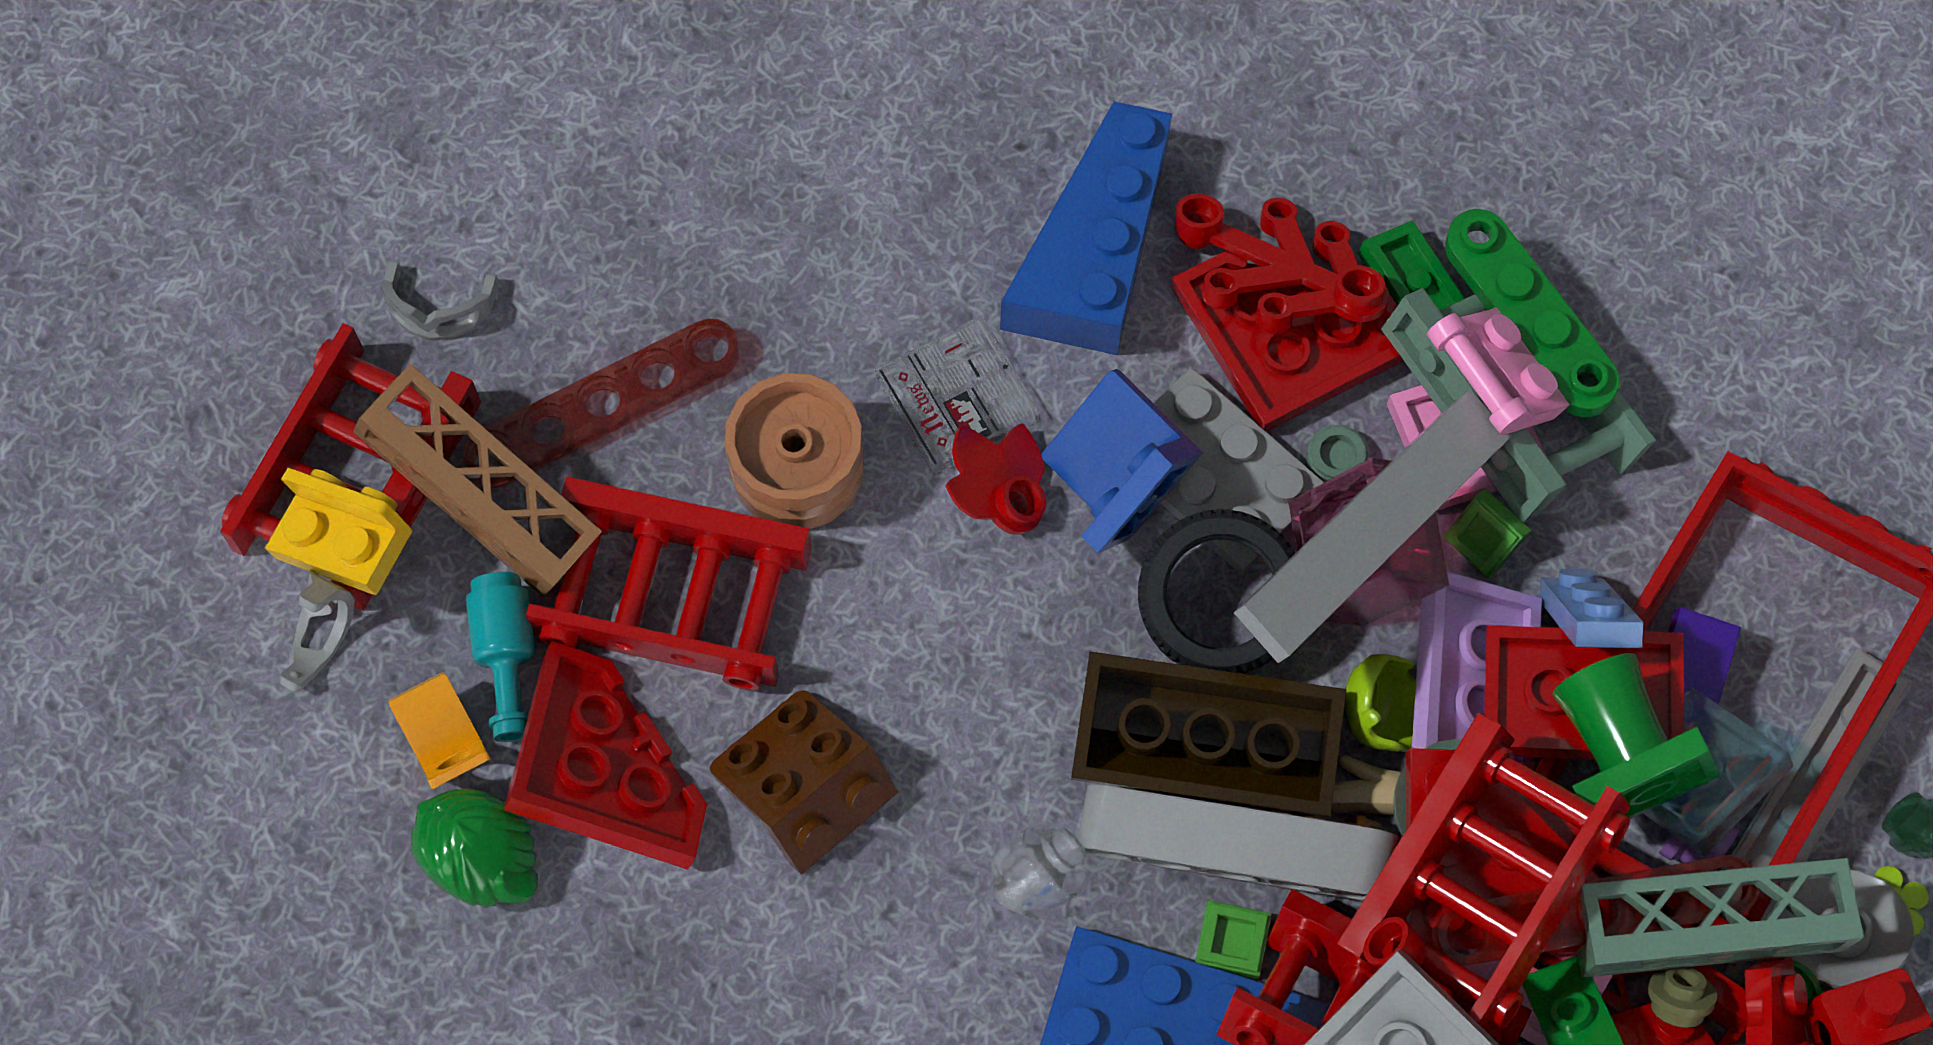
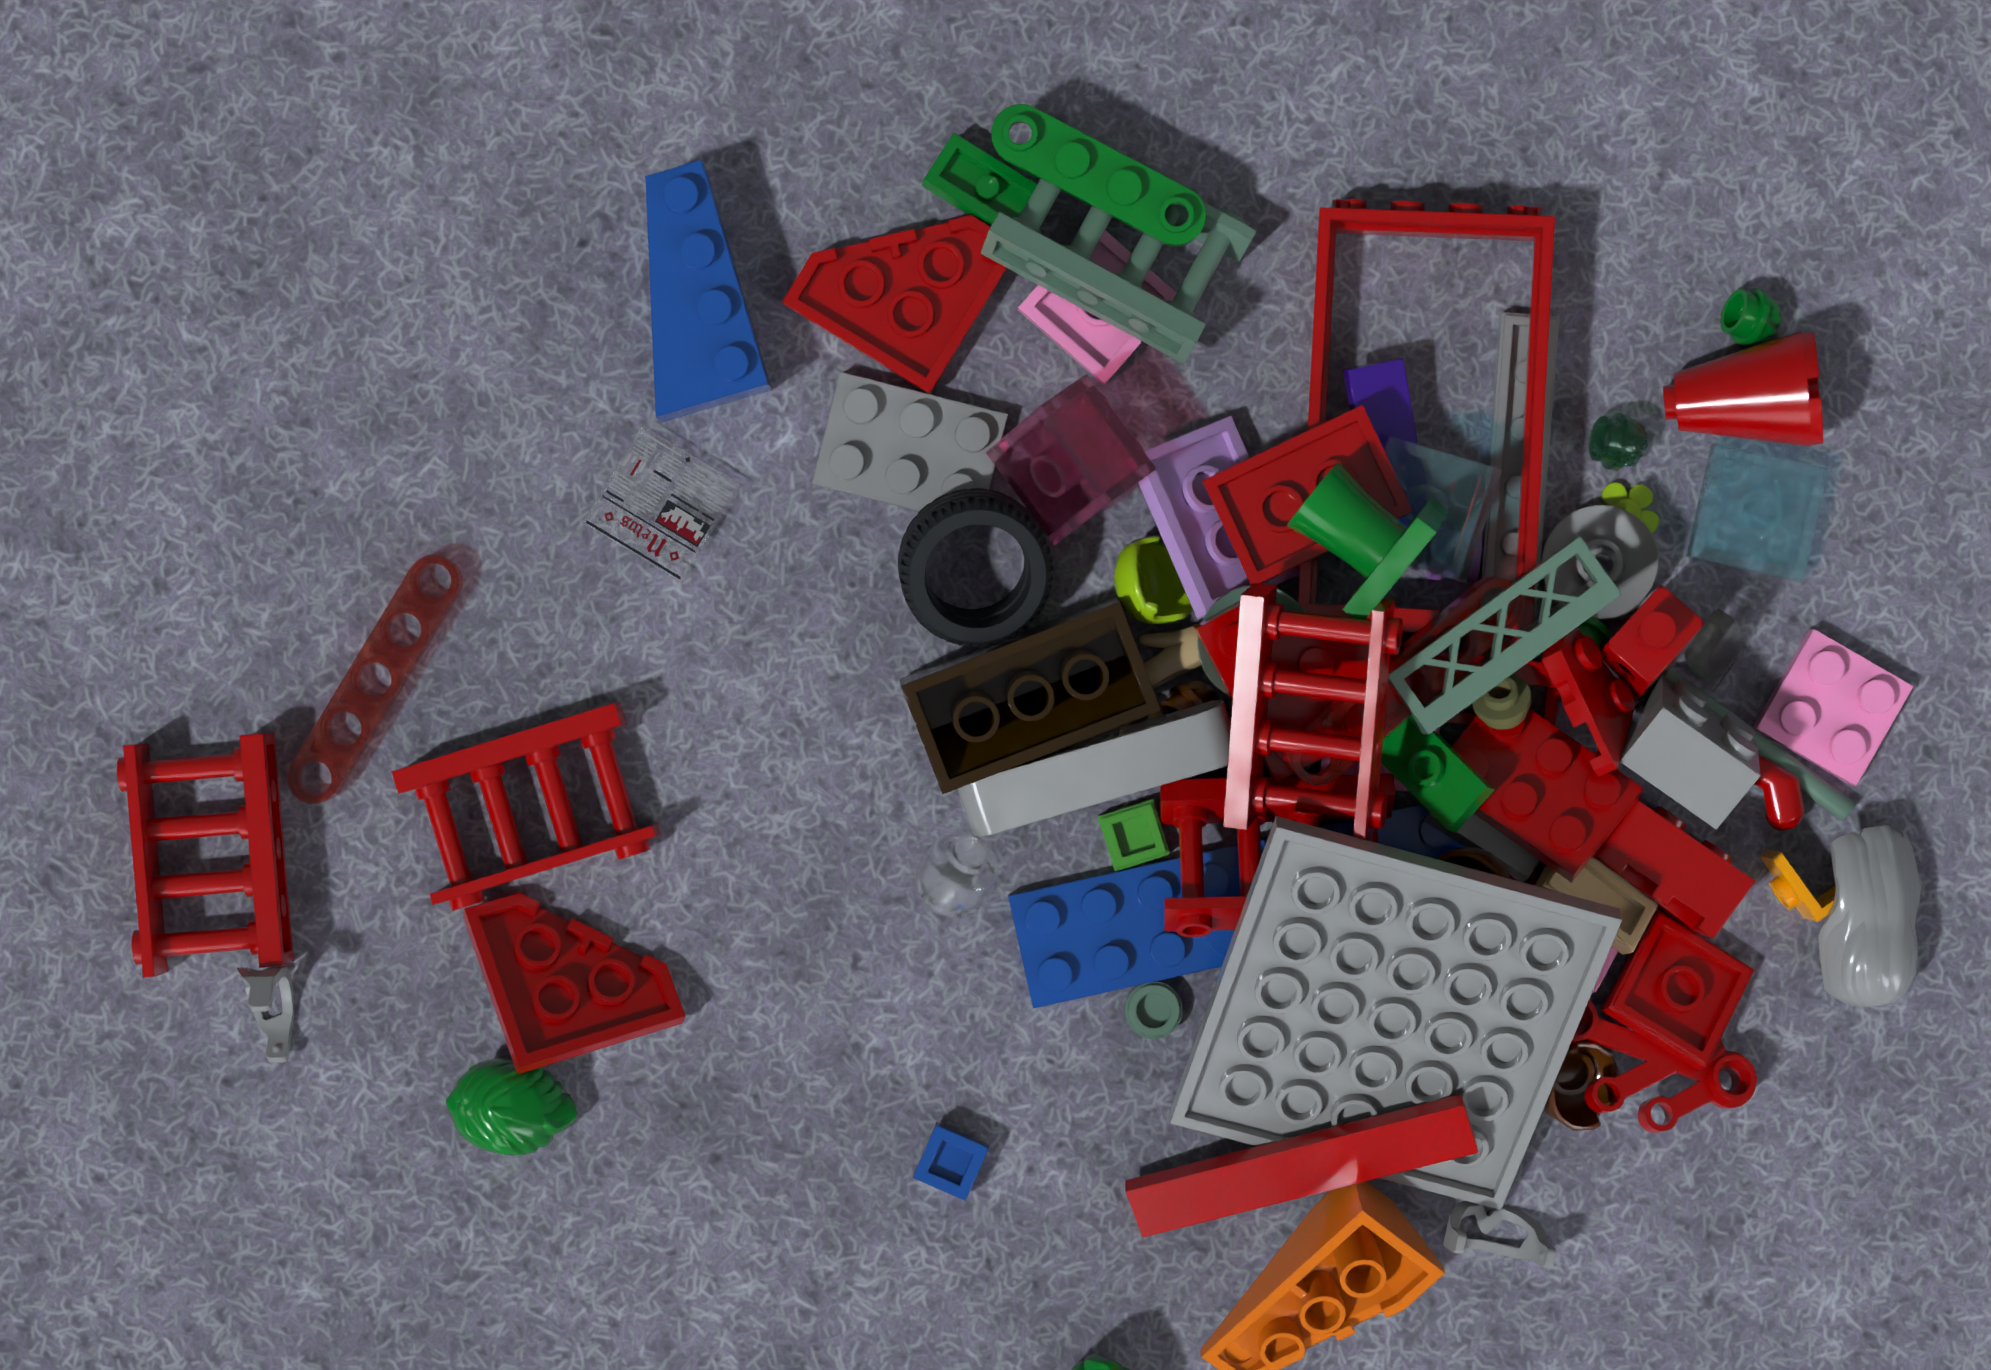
camera: 30 degrees left, 20 degrees up
yellow bracket [265,468,413,596] -> none
medium nougat fence [353,363,602,597] -> none
light grey helmet [380,261,499,341] -> none
light orange bracket [388,672,490,789] -> none
teal piece [466,572,535,742] -> none
reddish brown bracket [710,691,898,875] -> none
nougat wheel [725,373,864,530] -> none
red plate [945,424,1046,535] -> none
blue bracket [1042,369,1203,553] -> none
red plant [1174,194,1389,334] -> none
light grey tile [1234,389,1512,663] -> none
sand green tile [1306,425,1369,489] -> none
red hinge [1363,917,1425,970] -> none
bright pink plate [1426,308,1570,436] -> none
bright green tile [1443,489,1532,579] -> none
medium blue plate [1540,568,1643,648] -> none

